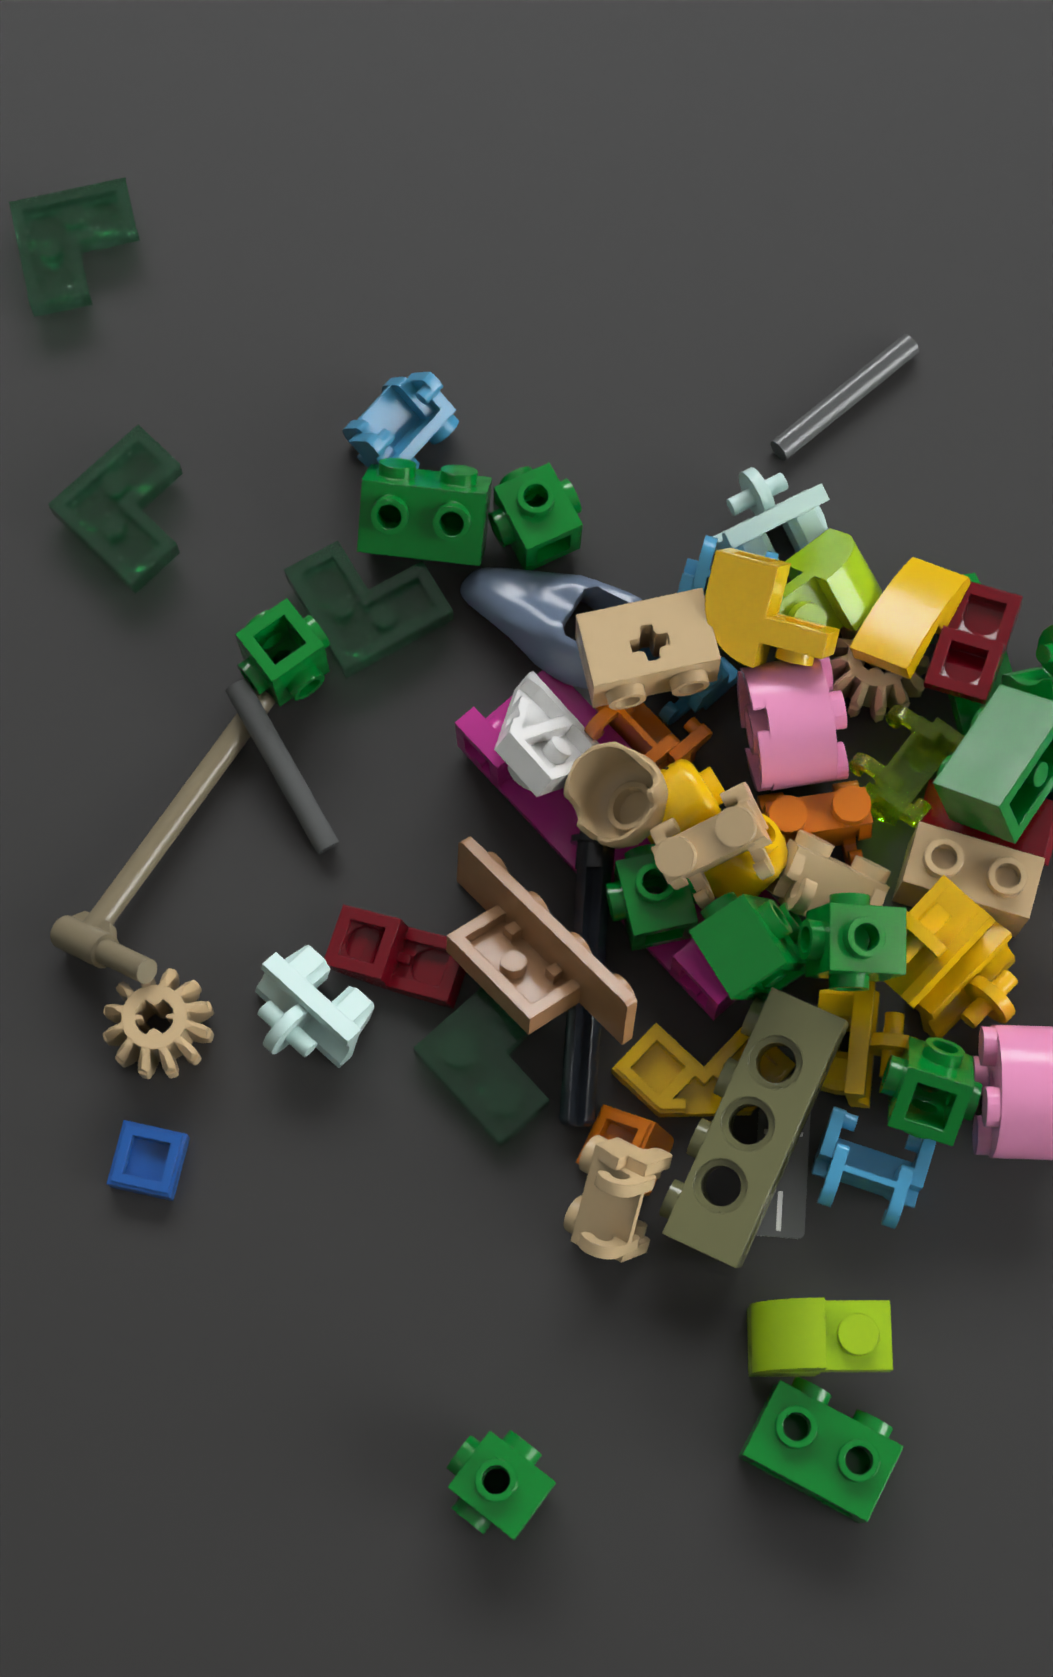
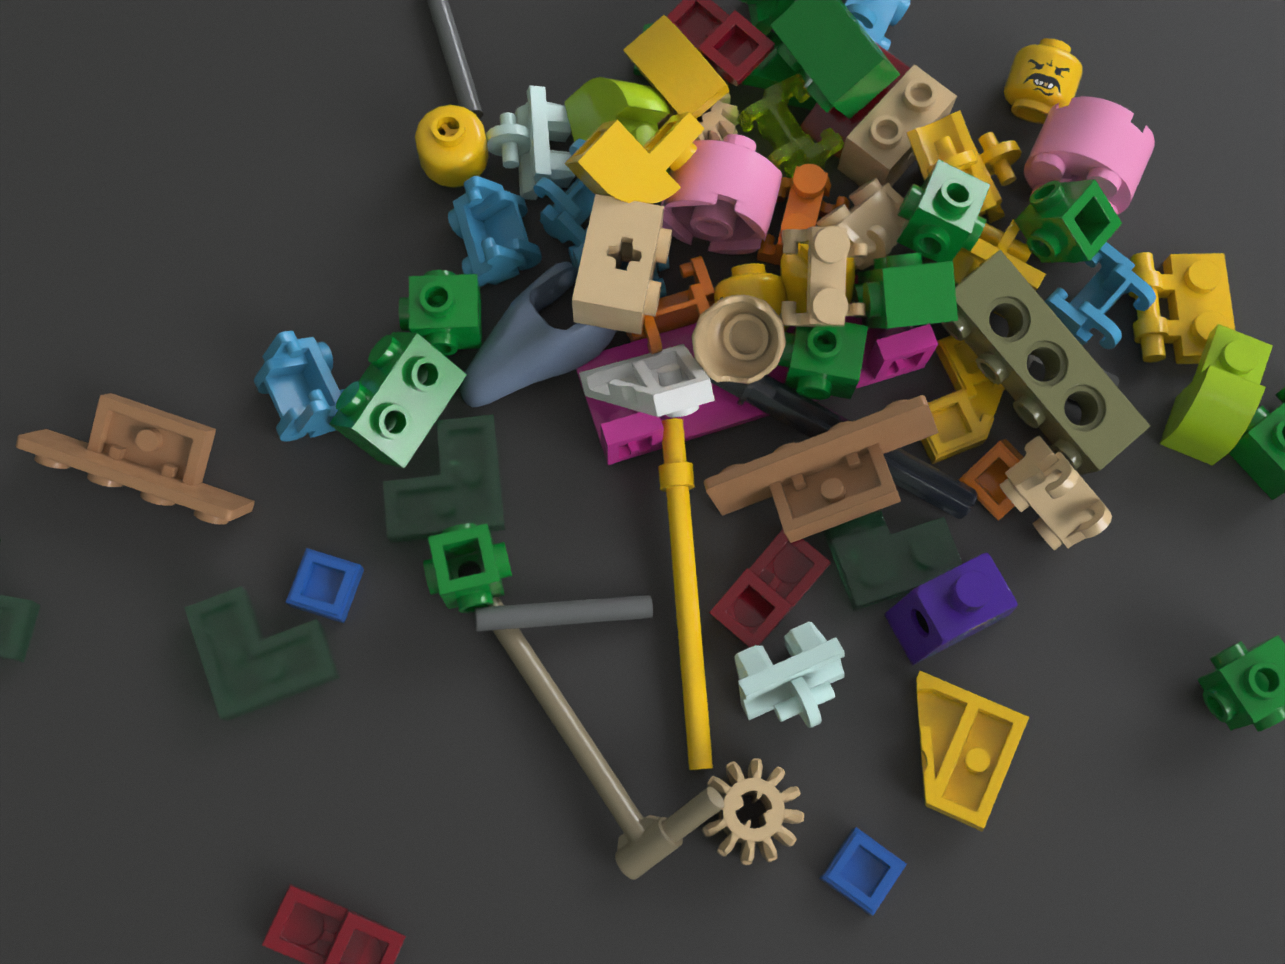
camera: 70 degrees left, 0 degrees up
none -> medium nougat bracket [15,393,255,524]
none -> blue tile [285,548,364,623]
none -> yellow head [415,105,489,188]
none -> dark azure piece [448,176,542,287]
none -> yellow bar [658,418,713,770]
none -> dark purple torso [884,552,1018,666]
none -> yellow wing [916,671,1029,832]
none -> yellow plate [1129,252,1235,364]

